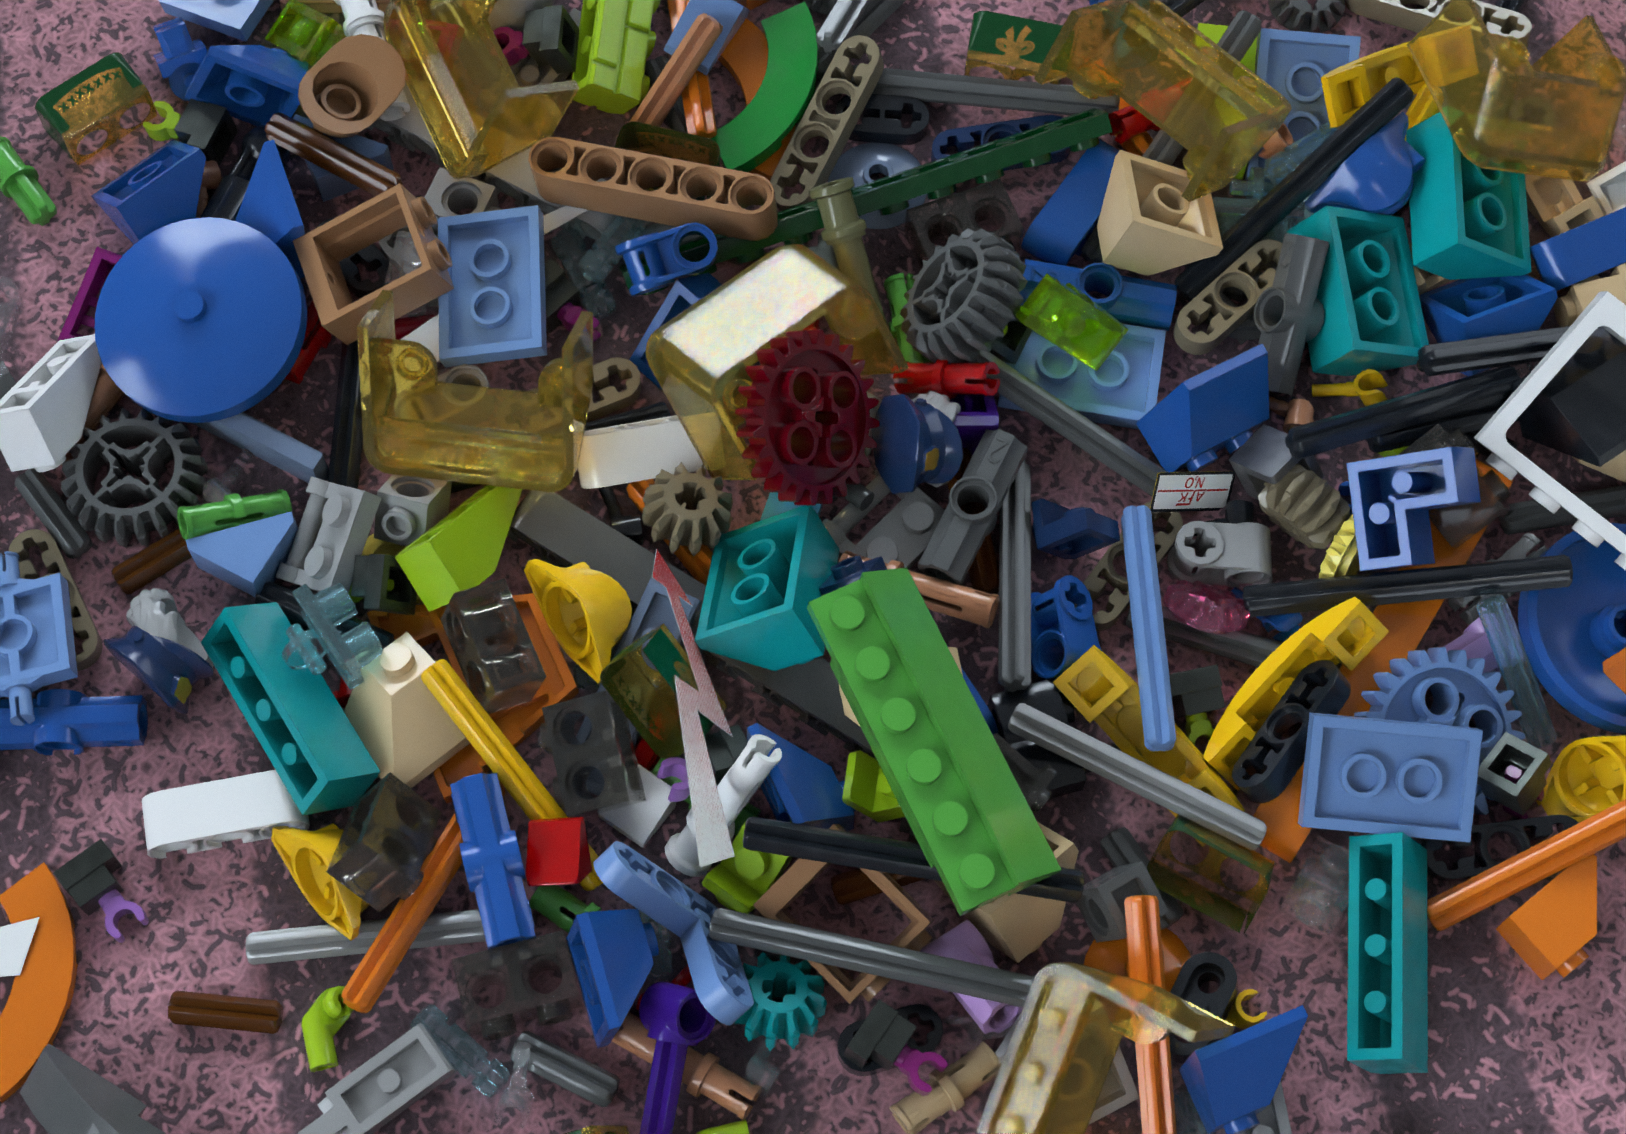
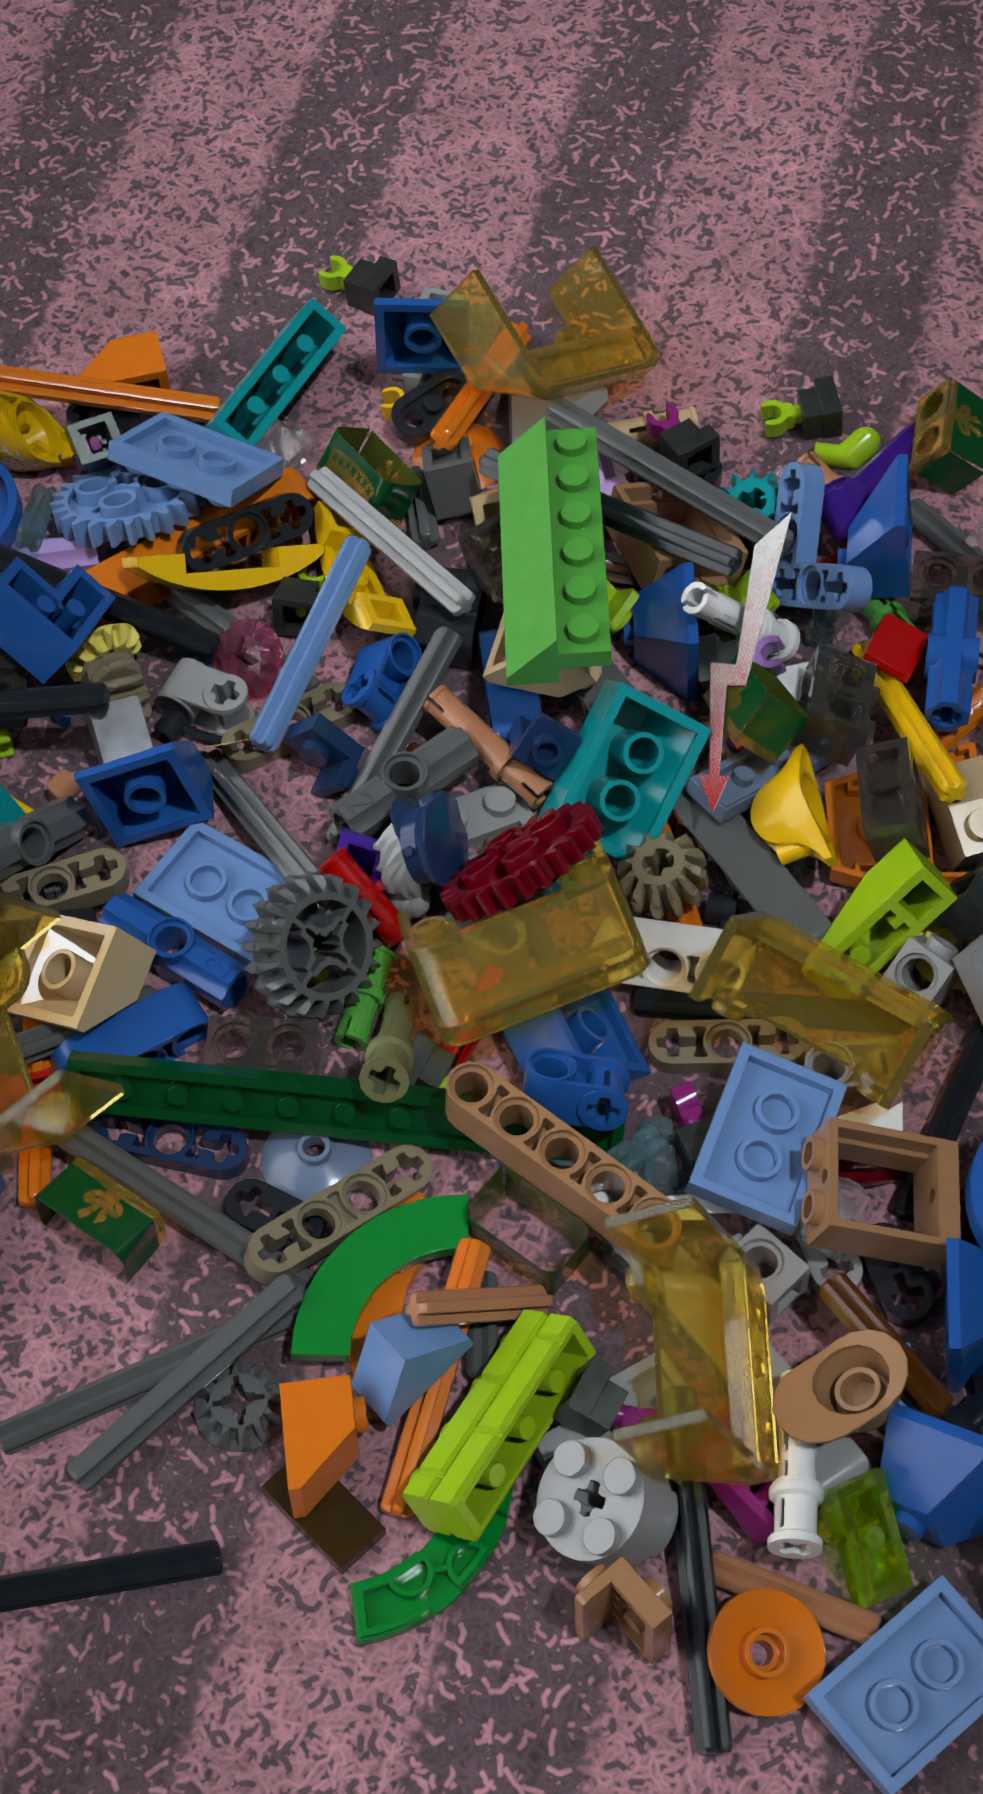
camera: 150 degrees left, 10 degrees down
clear neon green slope [1015,273,1128,371] -> none

